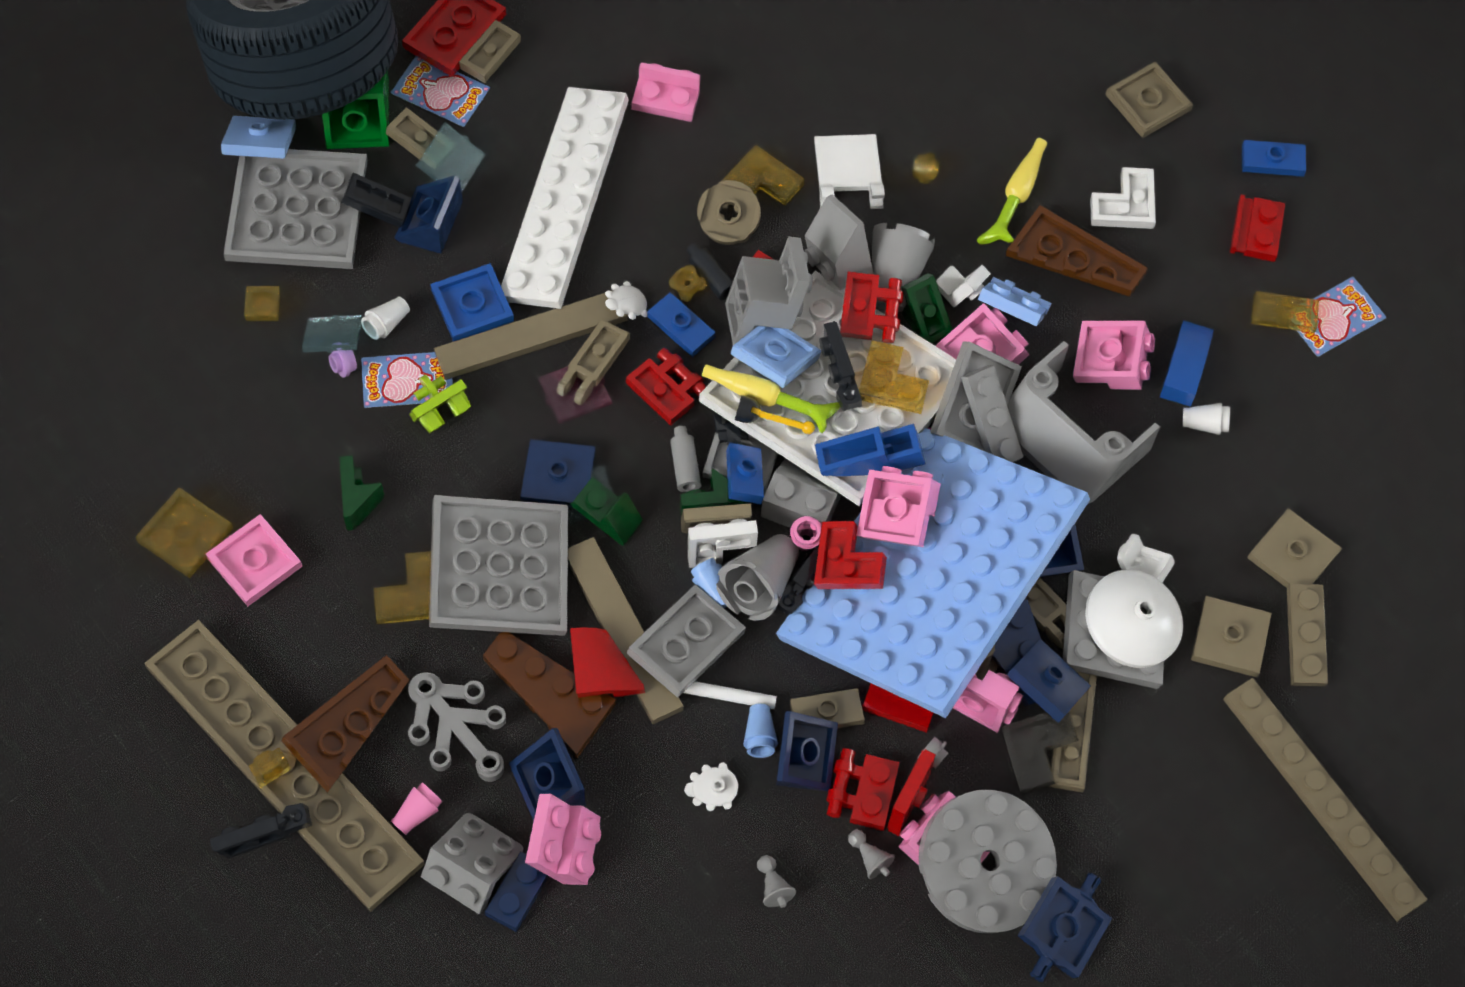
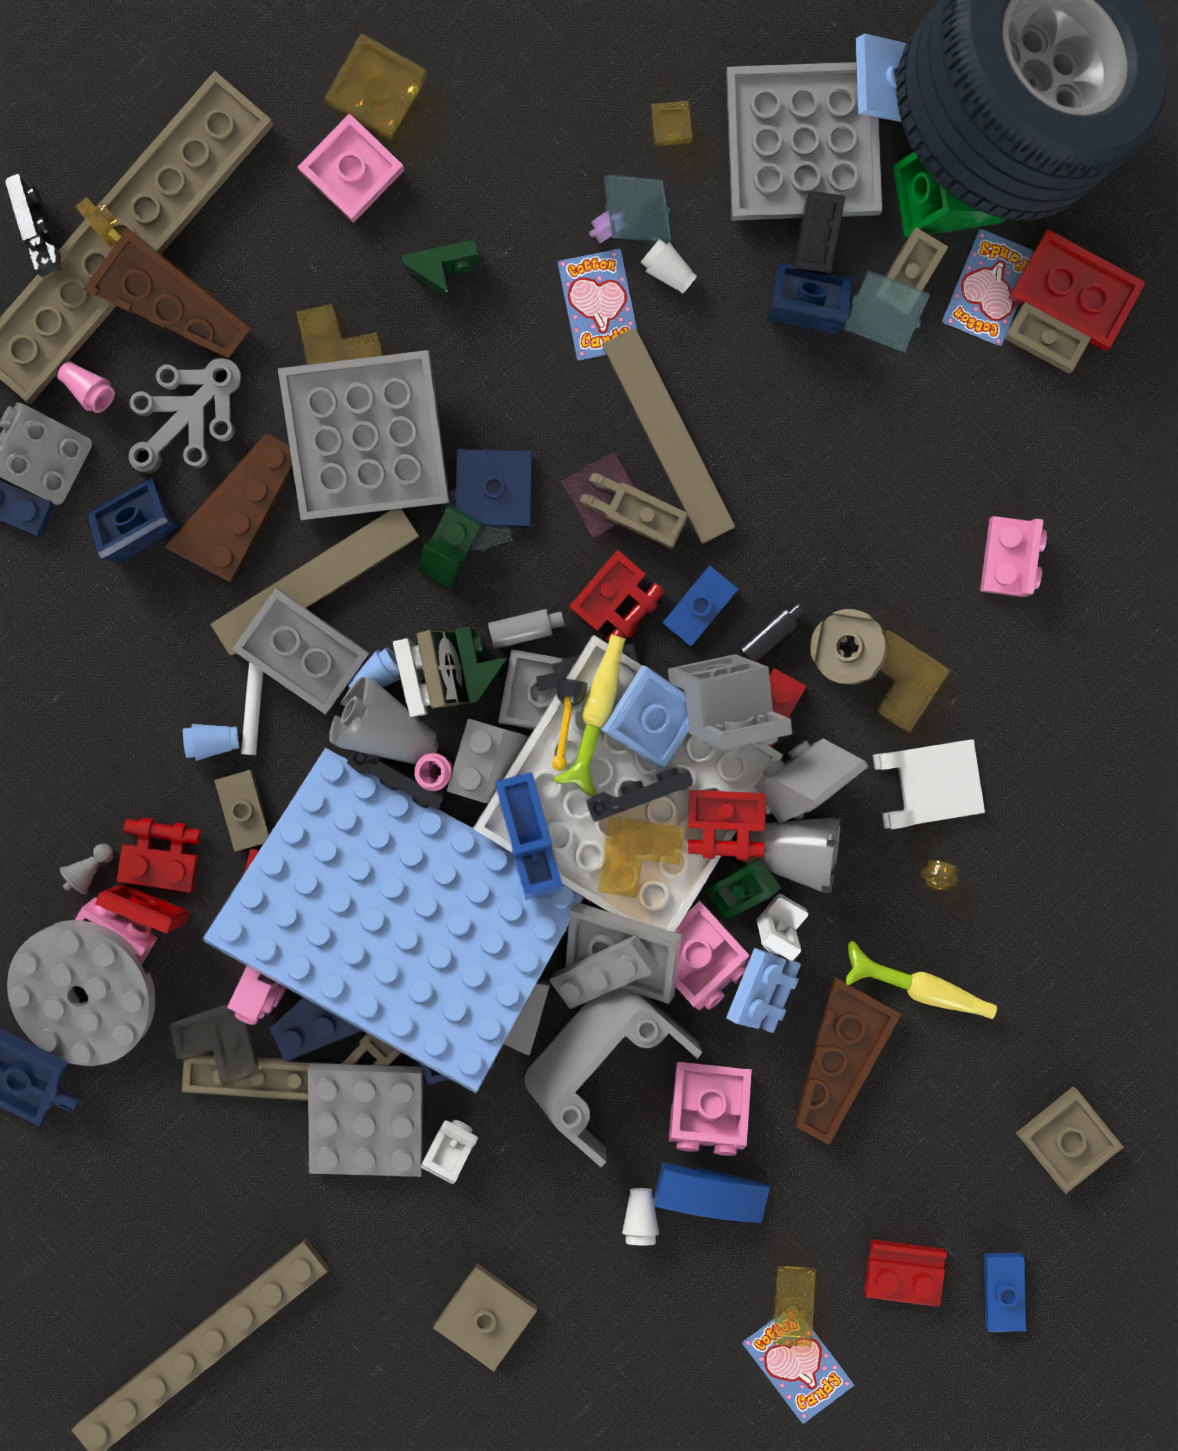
camera: 90 degrees right, 25 degrees up
lime hips [409,375,471,433] -> none
blue plate [430,263,514,342] -> none
white plate [501,87,629,309] -> none
bright pink plate [525,794,601,885] -> none
red slope [570,627,645,698] -> none
white piece [605,281,647,320] -> none
clear yellow plate [669,265,707,302] -> none
white piece [684,762,738,811] -> none
blue plate [726,443,764,504] -> none
light grey piece [757,855,796,908] -> none
dark blue slope [776,711,838,791] -> none
red plate [814,521,887,589] -> none
bright pink plate [856,466,941,547] -> none
light grey plate [917,737,948,769] -> none
dark blue plate [1007,639,1091,723] -> none
white dish [1085,570,1183,668] -> none
white plate [1090,167,1156,229] -> none
dark tan plate [1191,596,1272,677] -> none
dark tan plate [1287,584,1328,686] -> none

